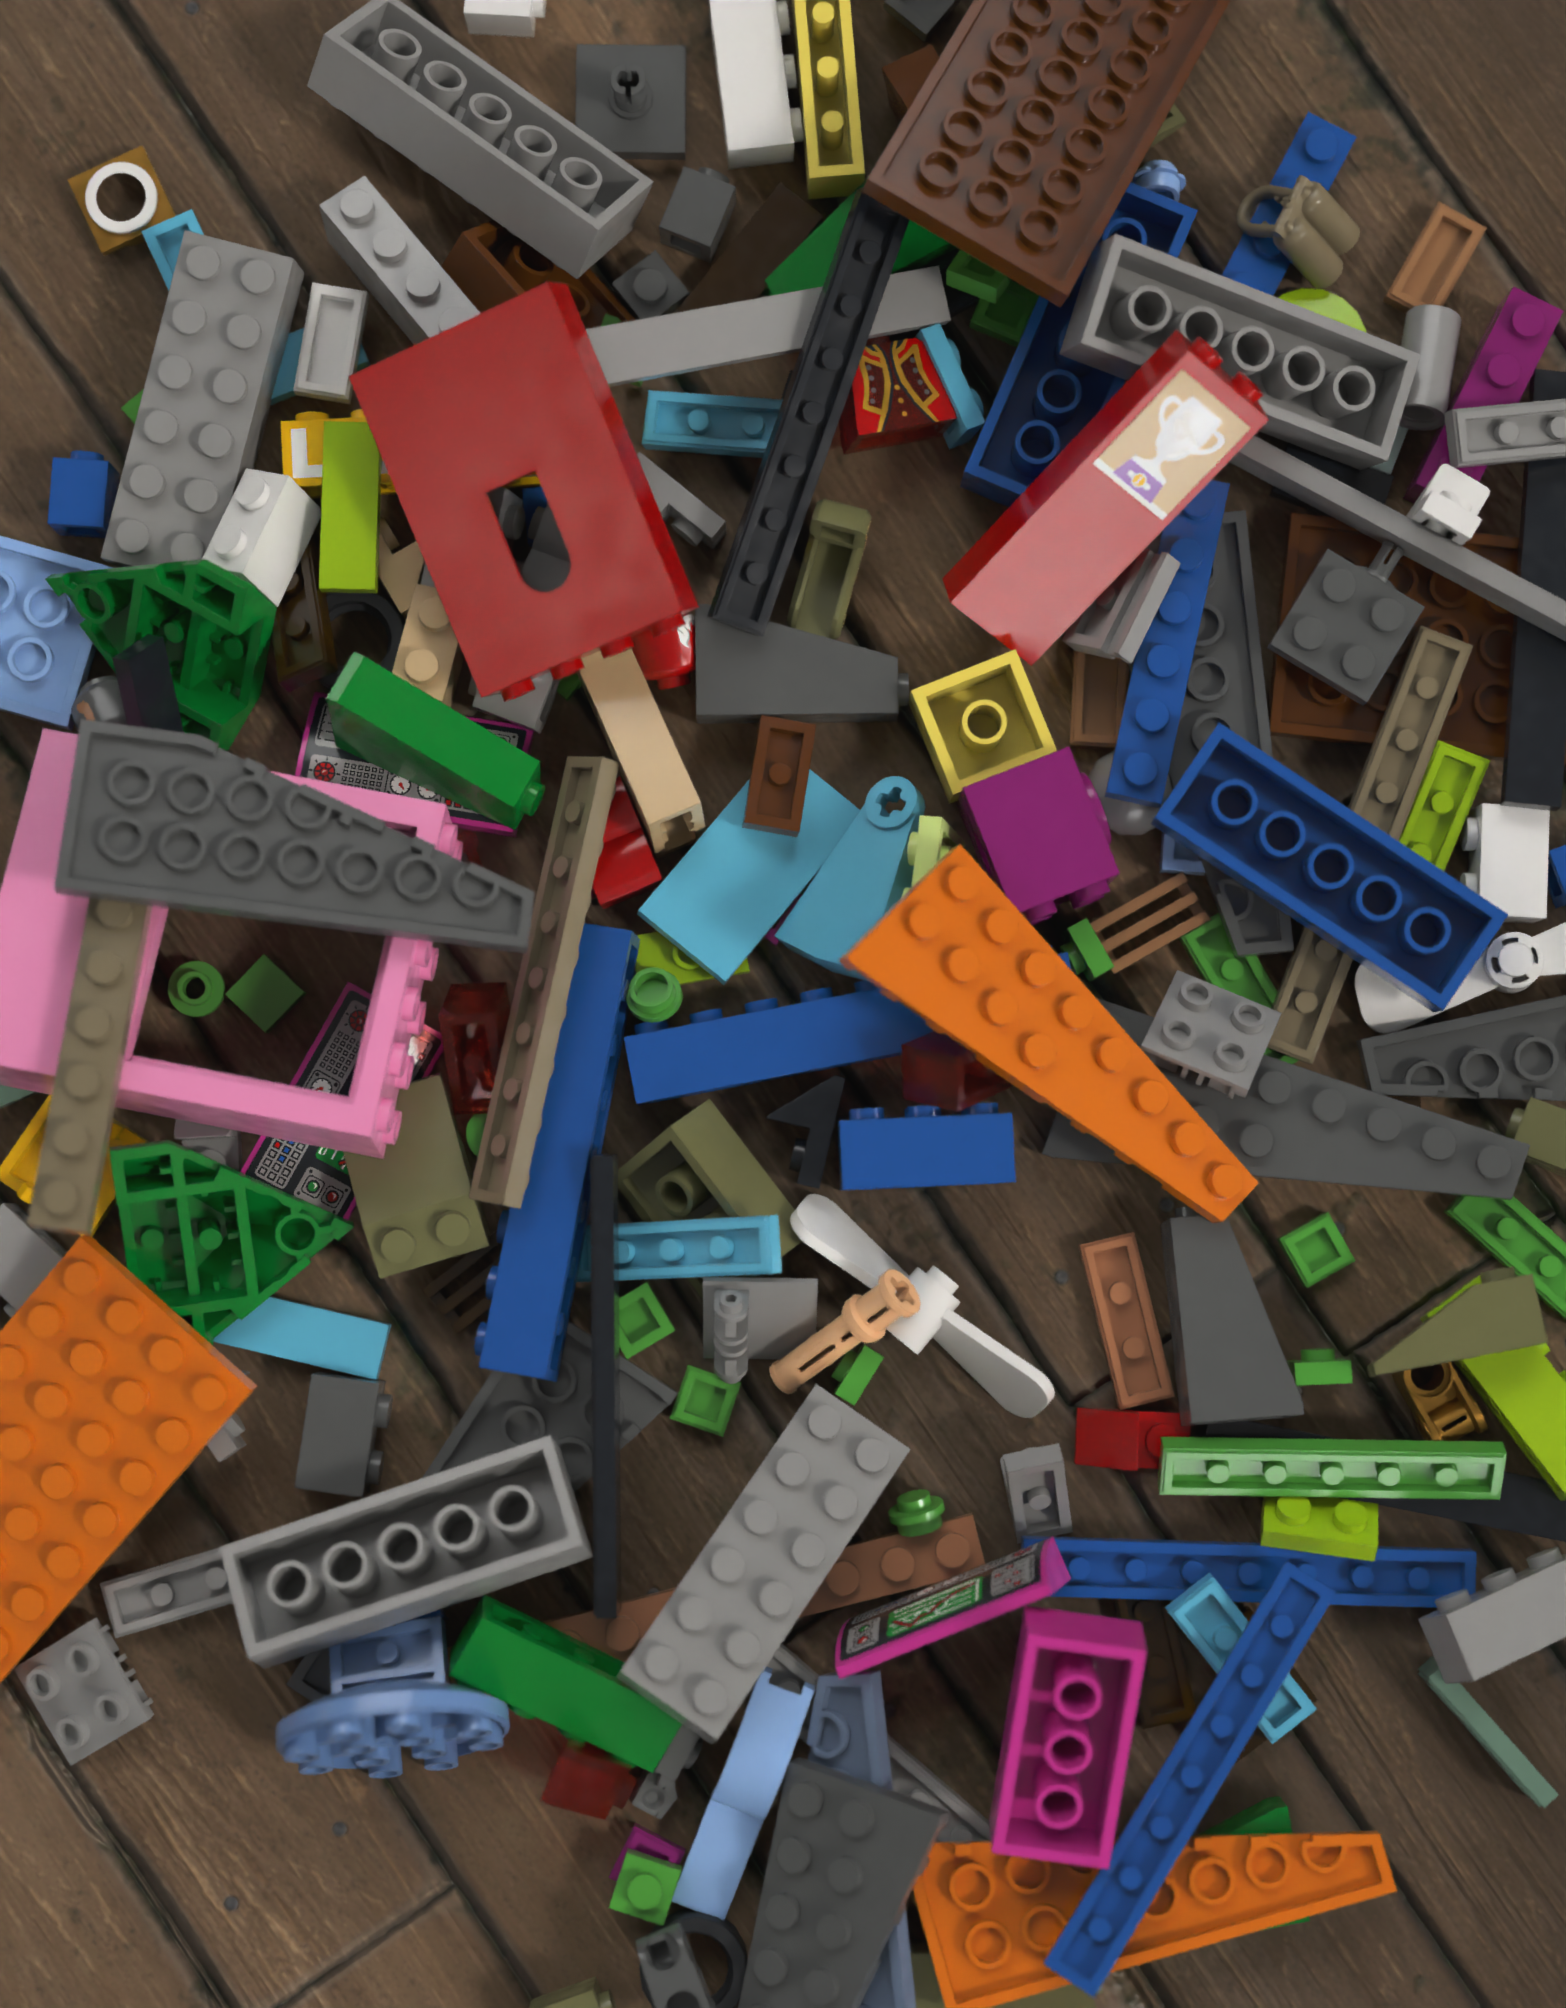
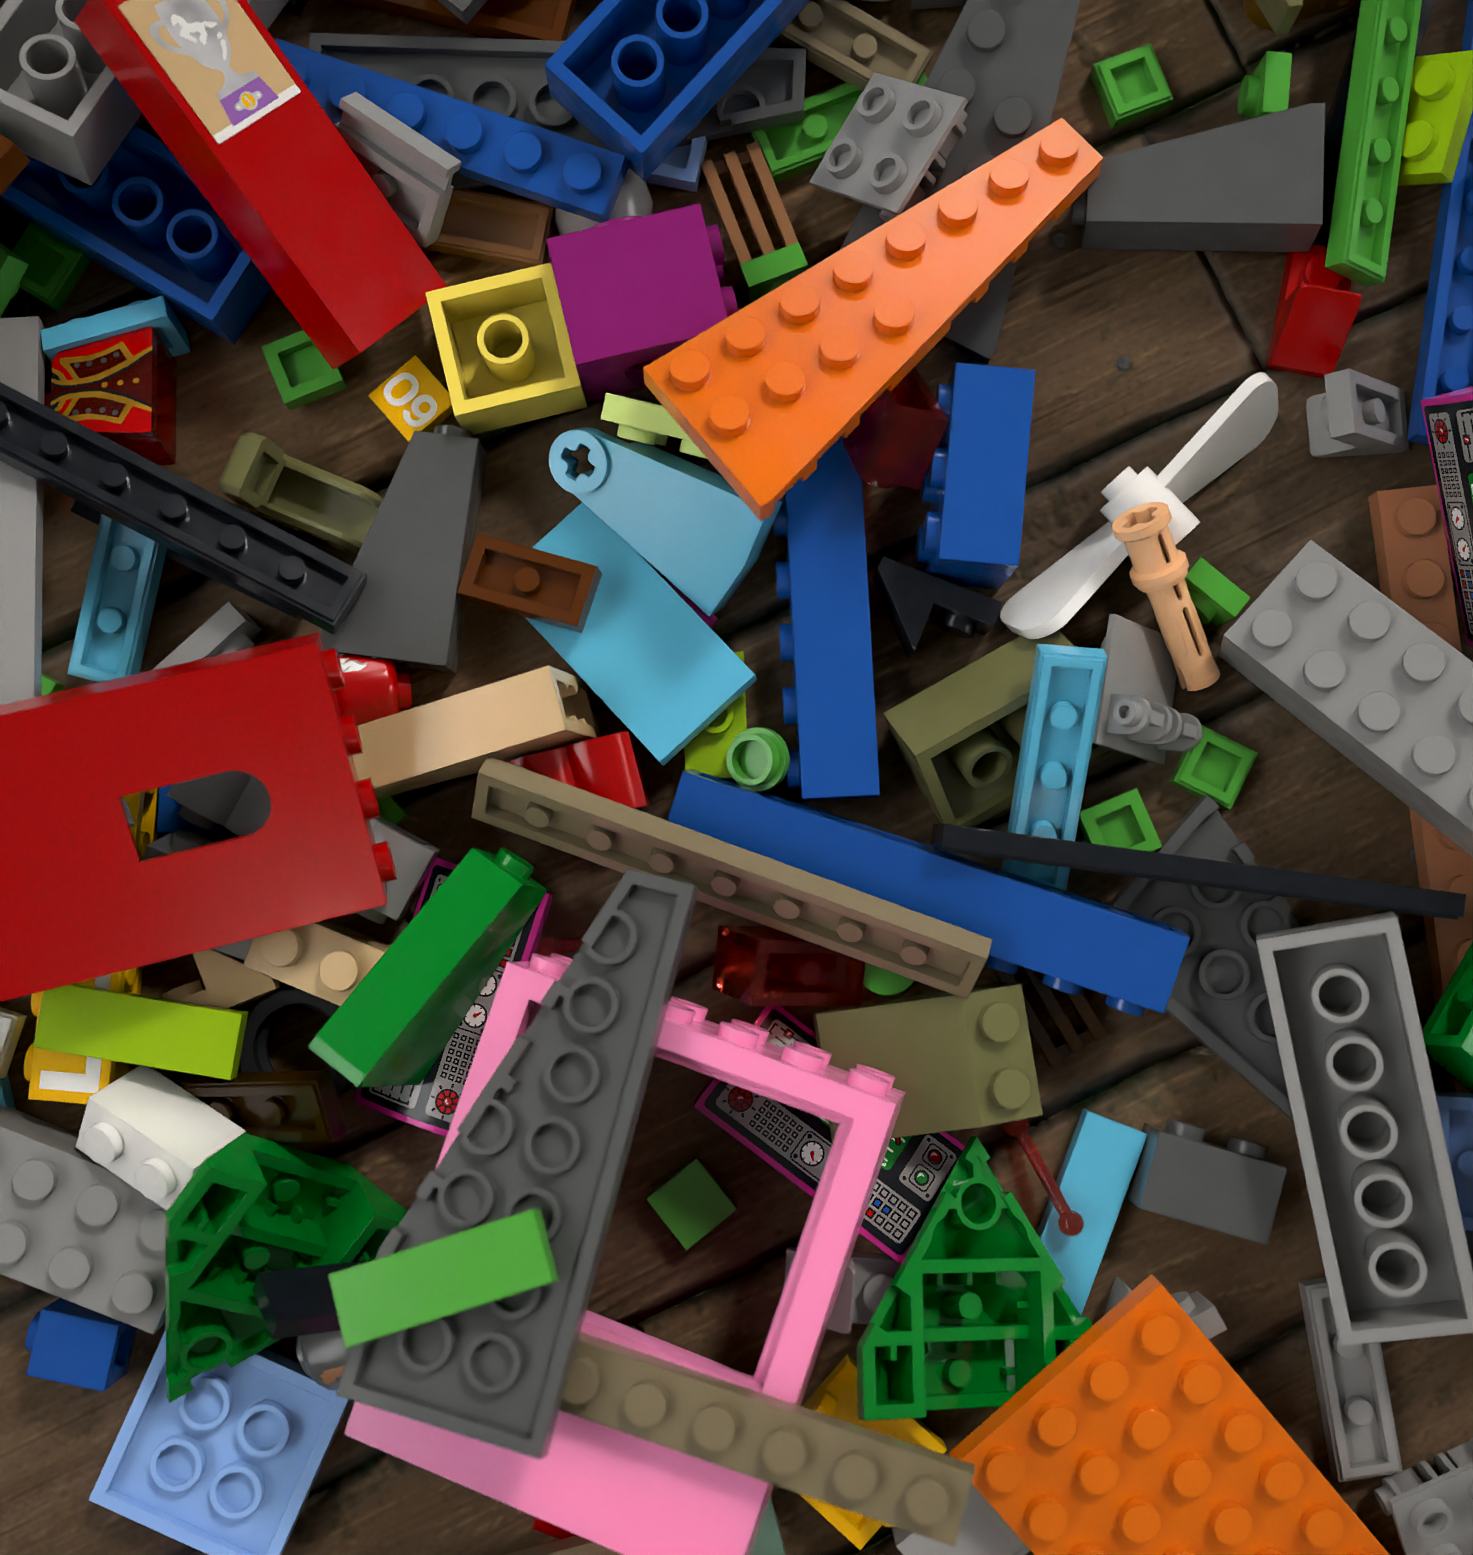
camera: 80 degrees left, 0 degrees up
bright green plate [168,961,225,1017] -> none
bright green plate [888,1489,945,1537] -> none
nougat tile [1078,1232,1175,1410] -> none
none -> bright green plate [261,330,348,411]
none -> bright green tile [329,1208,559,1348]
none -> yellow tile [368,355,453,443]
none -> clear red hinge [1003,1118,1084,1237]

